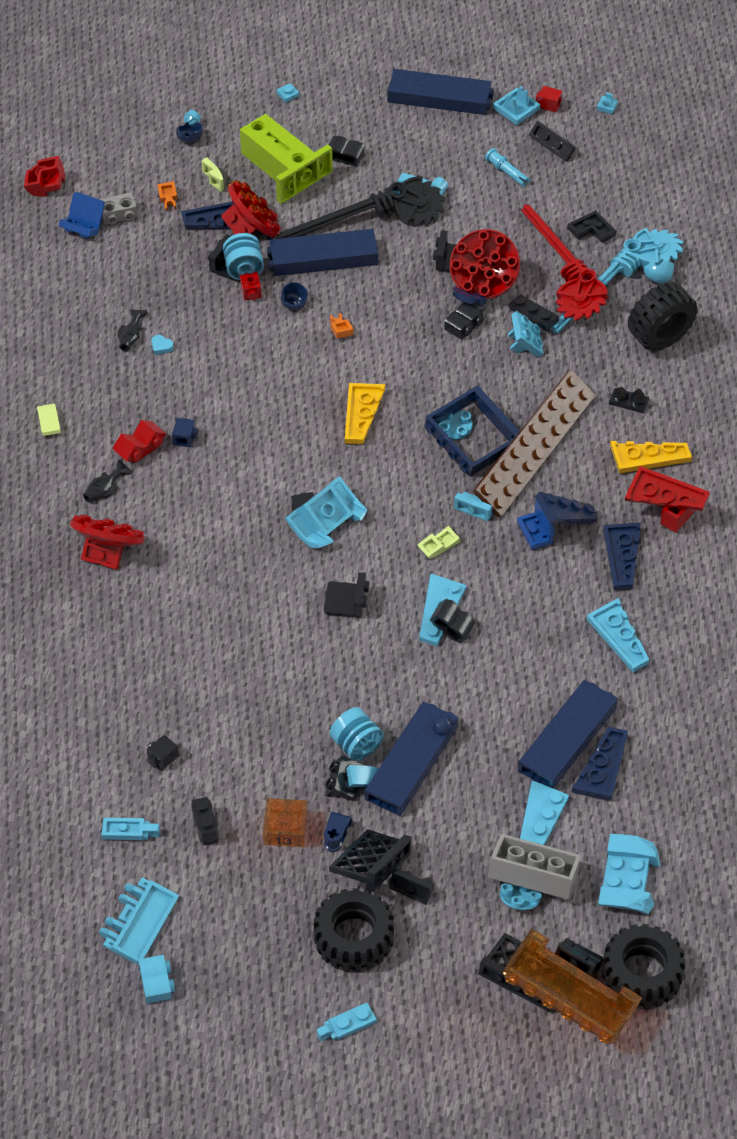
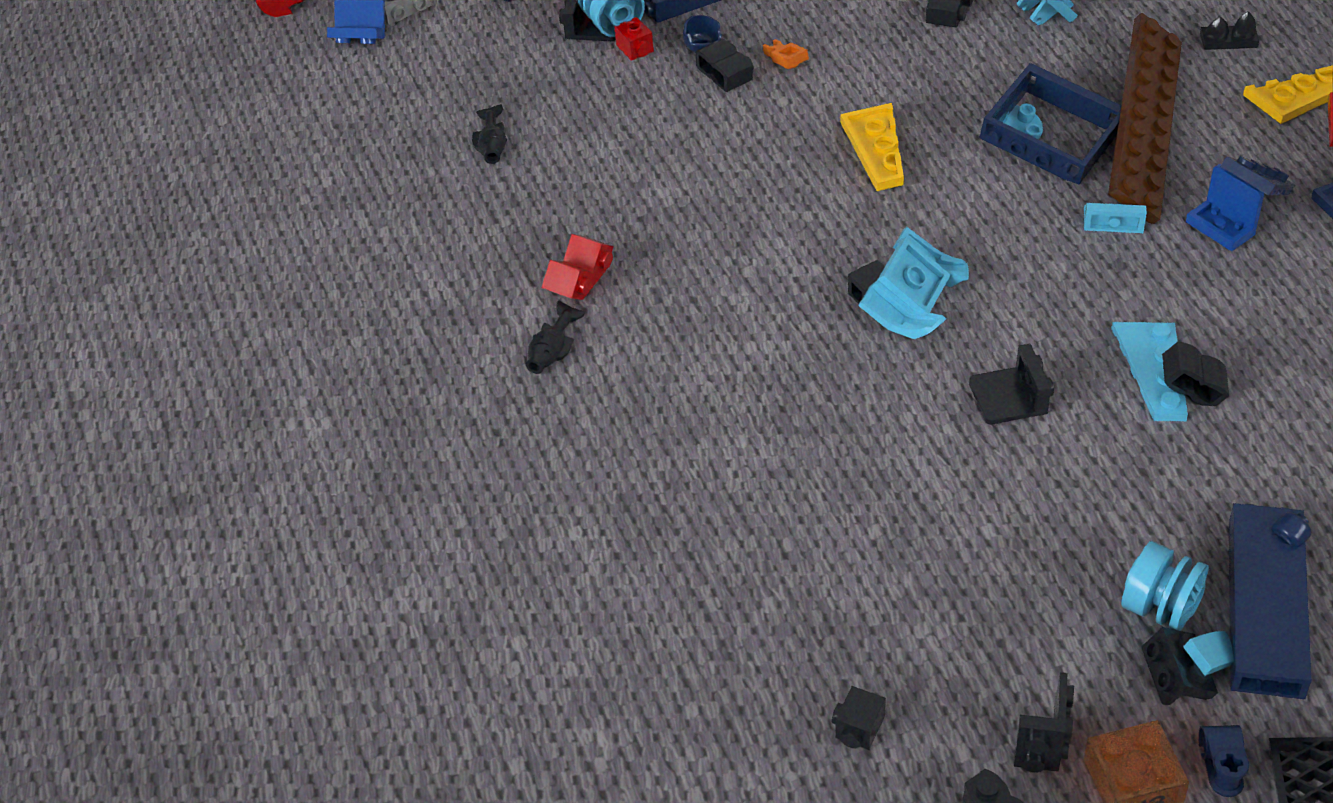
camera: 15 degrees left, 5 degrees down
yellowish green slope [37,404,61,436] -> none
red bracket [69,514,145,569] -> none
medium azure tile [151,335,173,355] -> none
dark blue brick [172,418,198,448] -> none
yellowish green slope [417,526,461,559] -> none
none -> black brick [696,39,754,92]
none -> black bracket [1014,672,1074,773]

